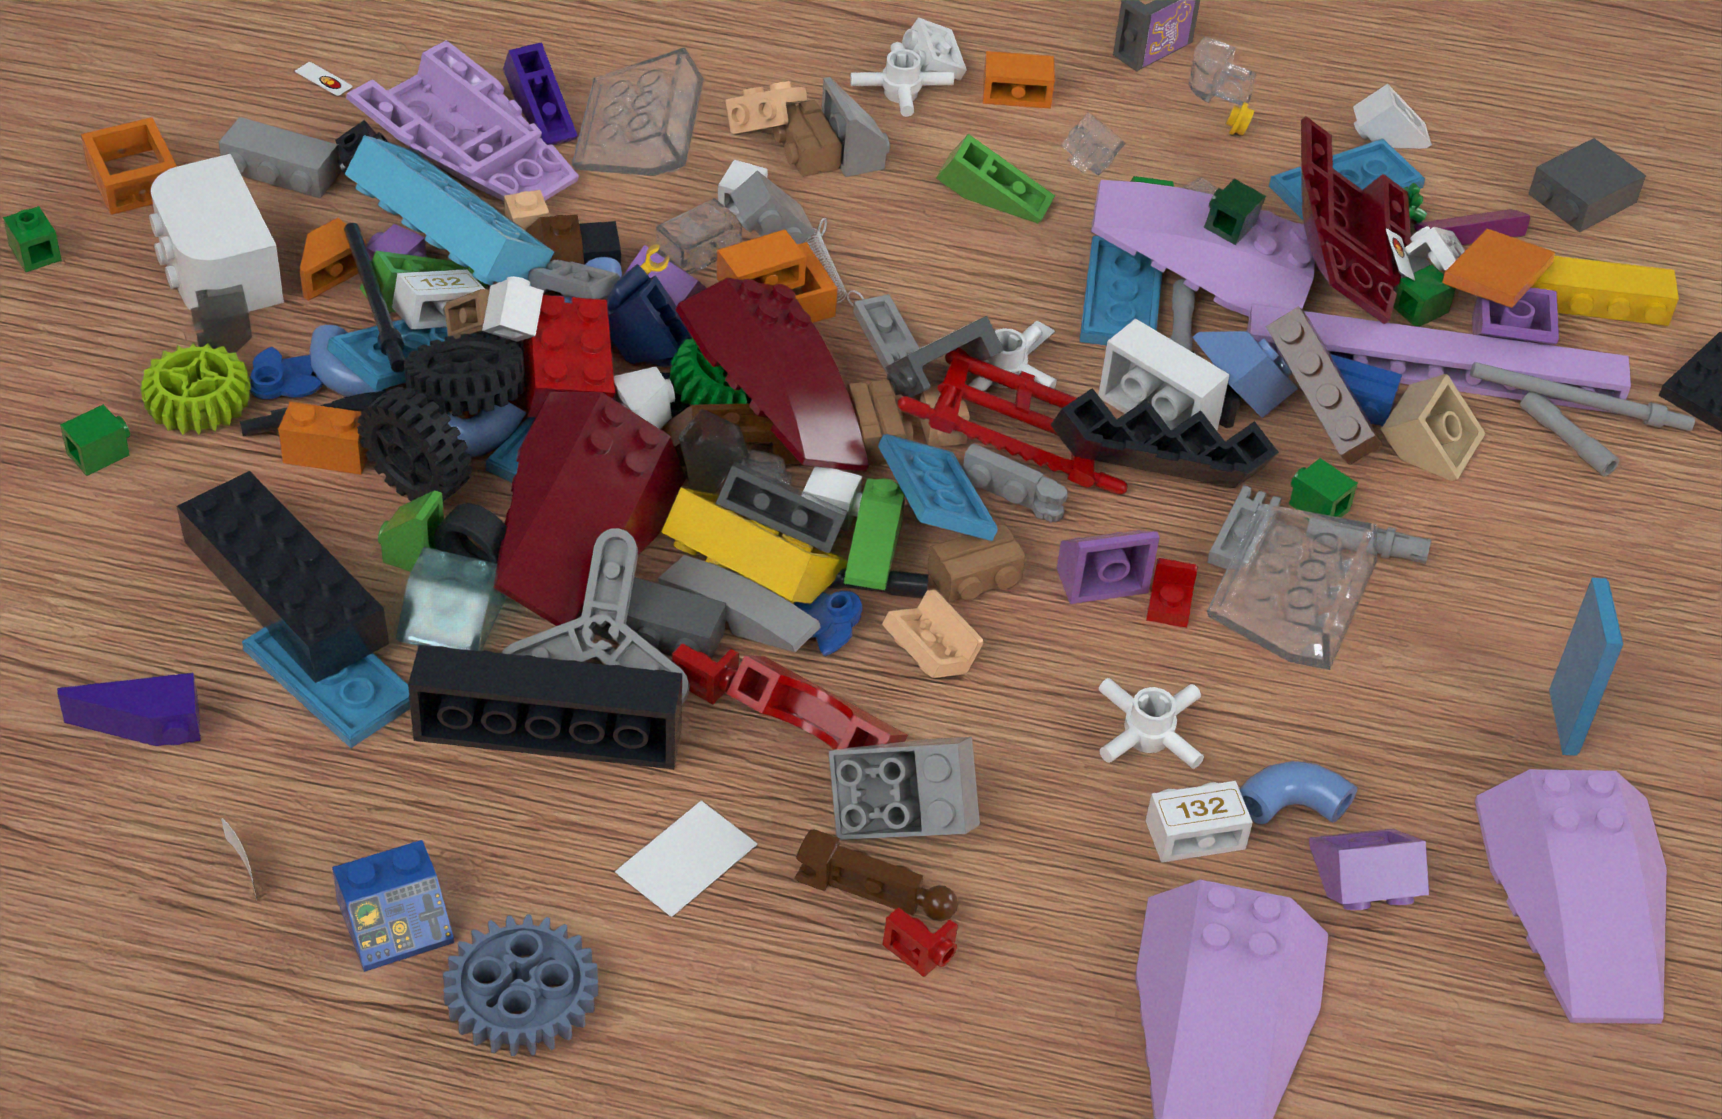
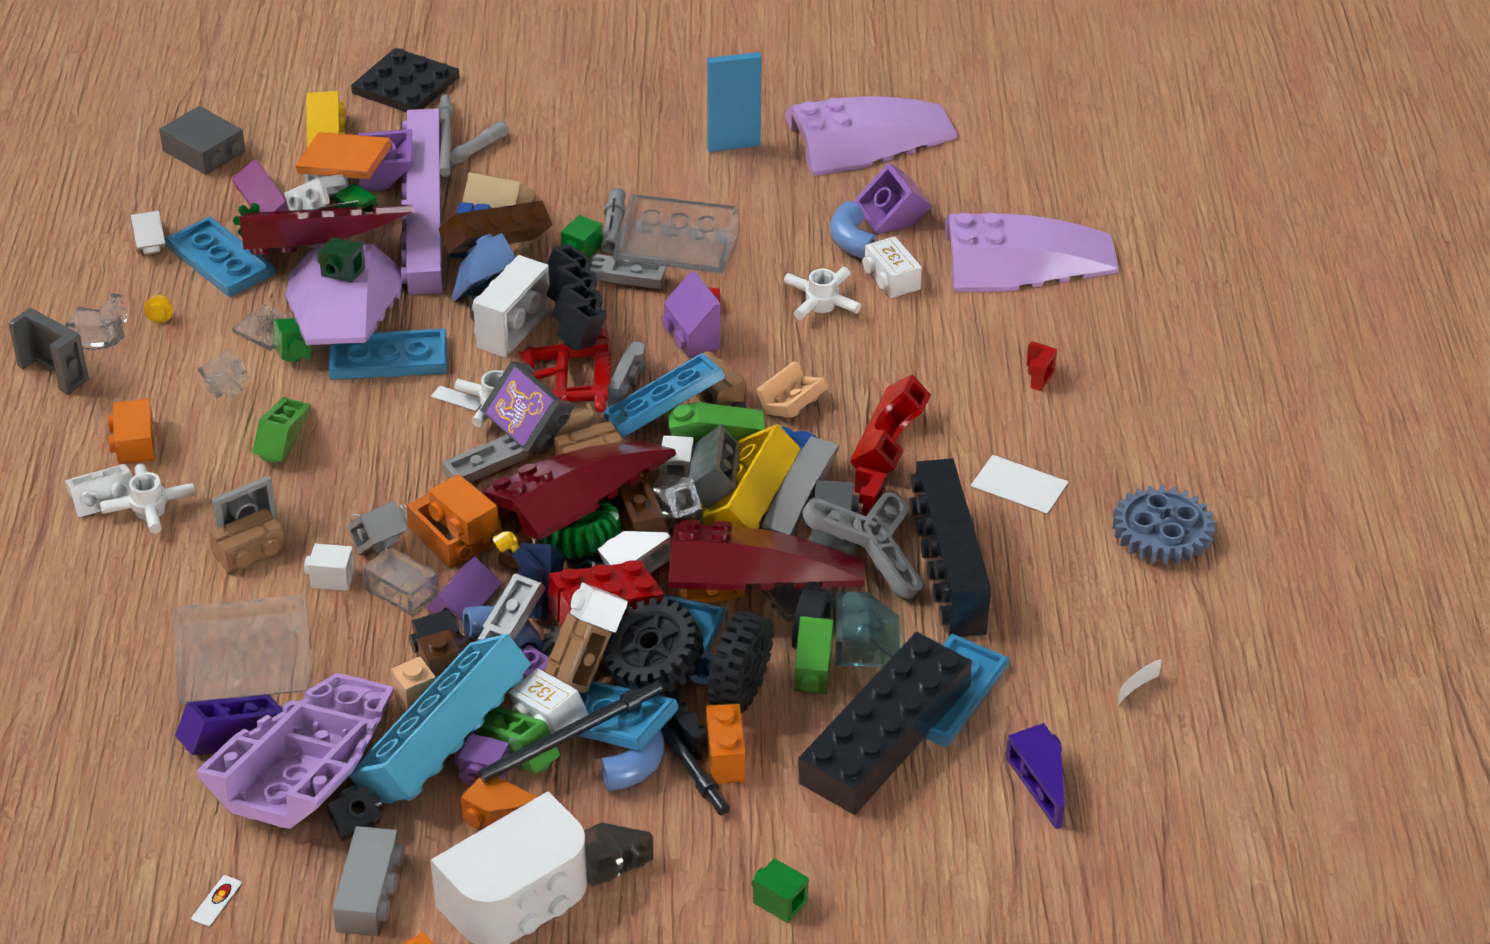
camera: 100 degrees left, 5 degrees down
lime gear [141,342,251,435] -> none
blue plate [249,347,323,400] -> none
blue slope [332,840,454,972] -> none
light nougat bracket [725,81,808,134] -> none
reddish brown plate [795,829,958,922] -> none
light grey slope [829,736,980,840] -> none
light grey piece [1170,279,1195,351] -> none

